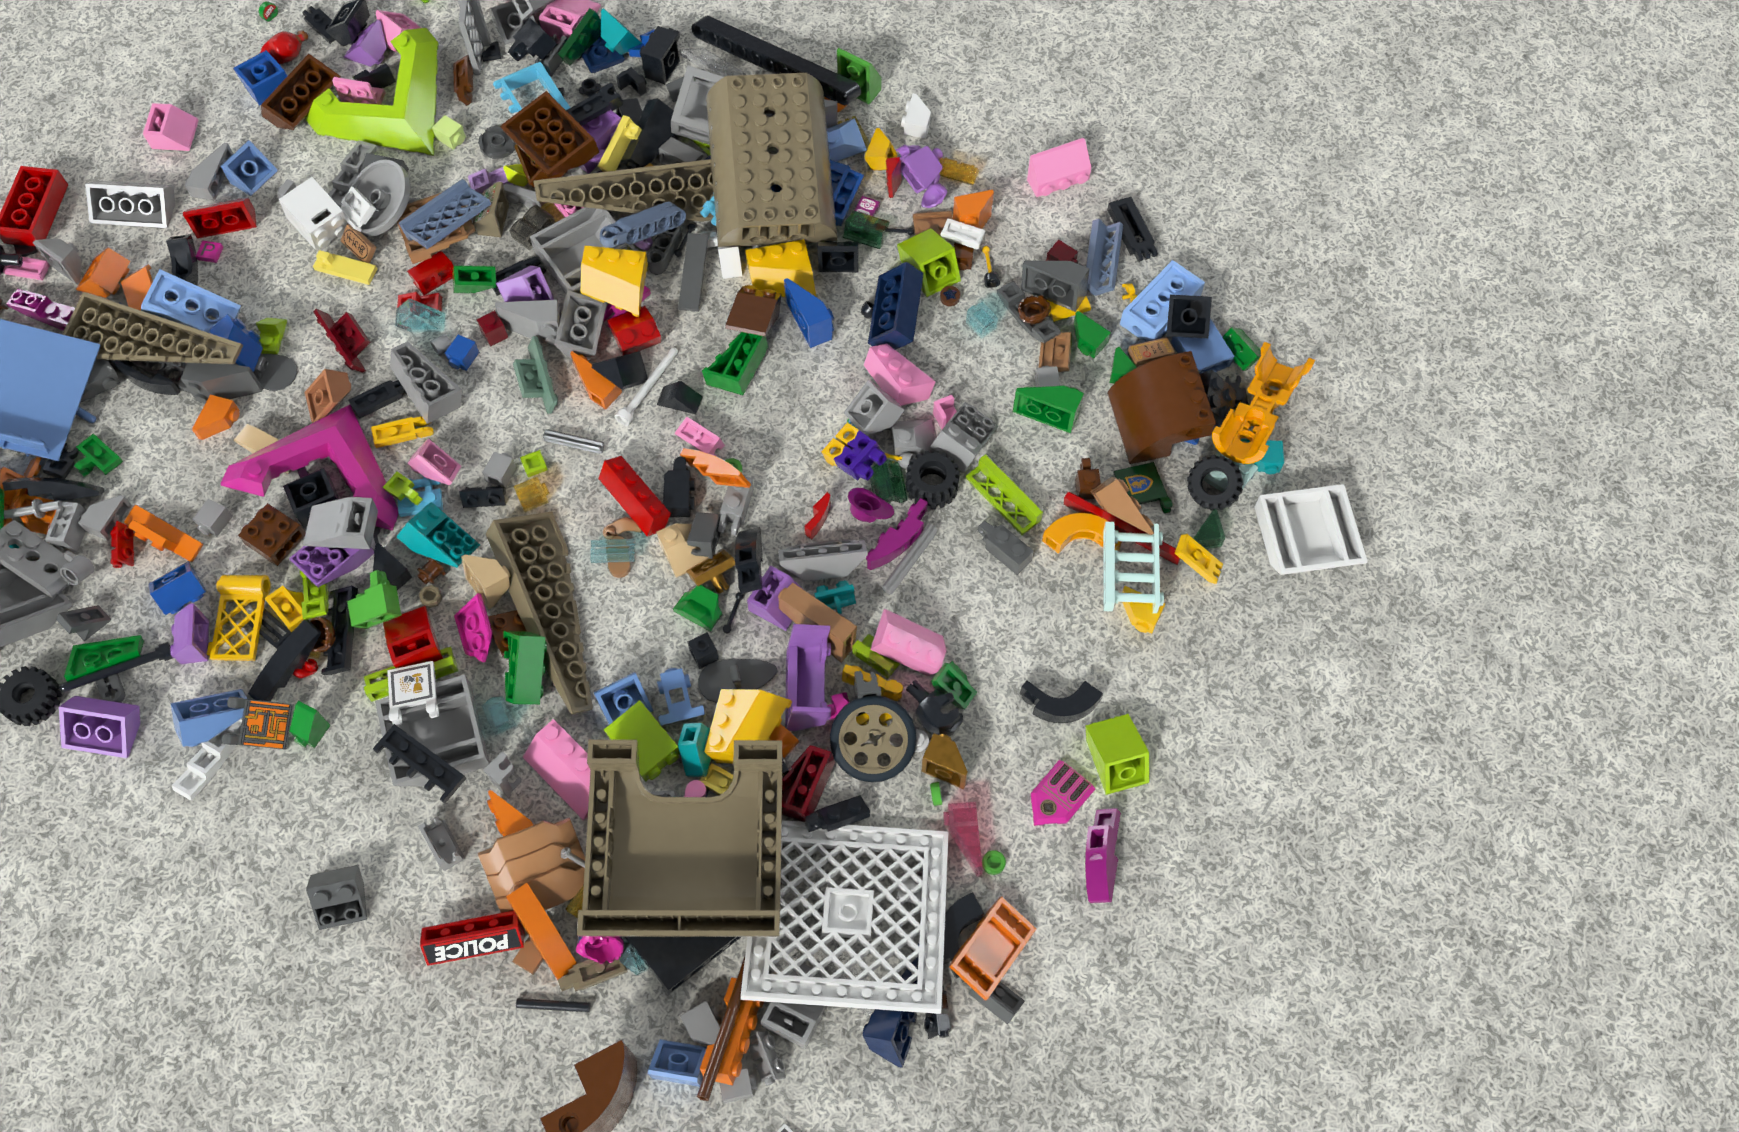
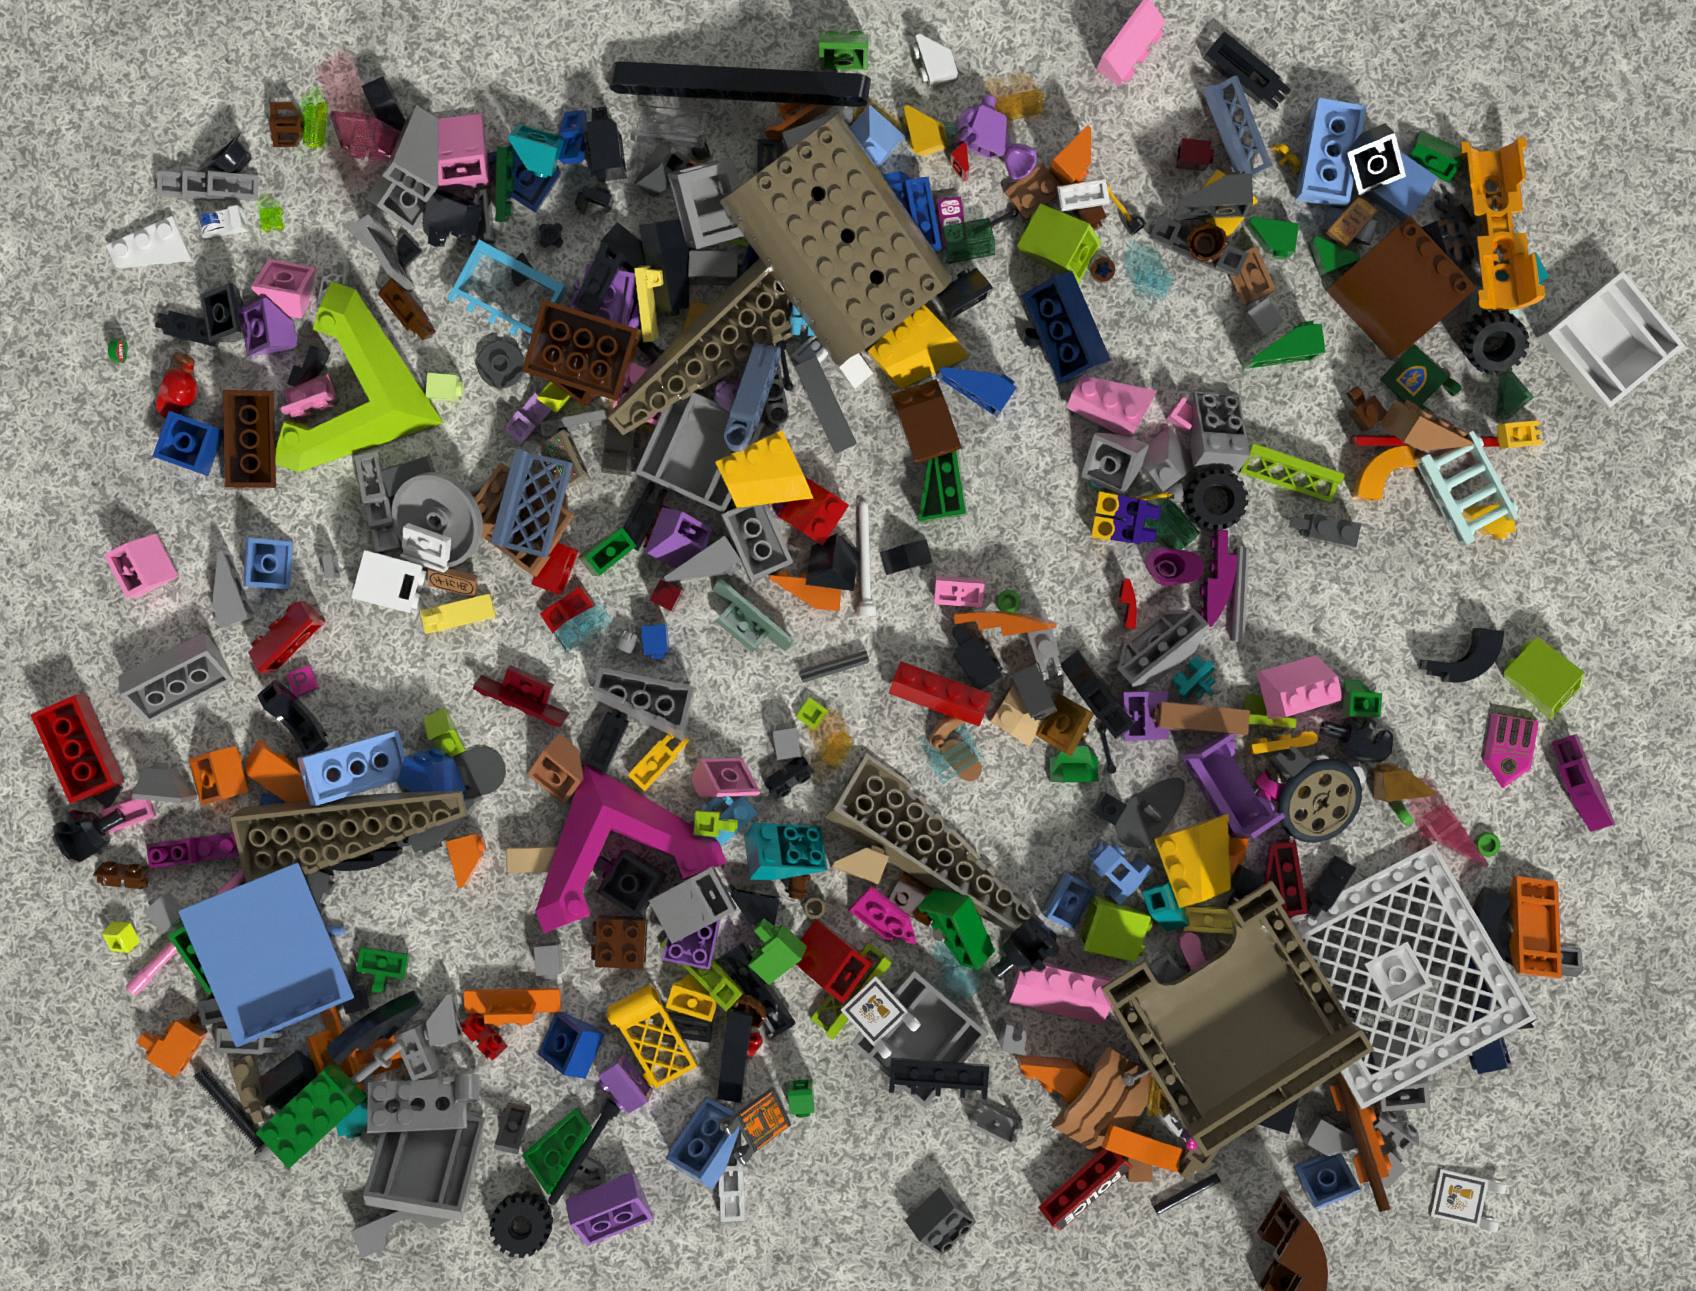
camera: 30 degrees left, 25 degrees up
none -> black piece [990,918,1059,980]

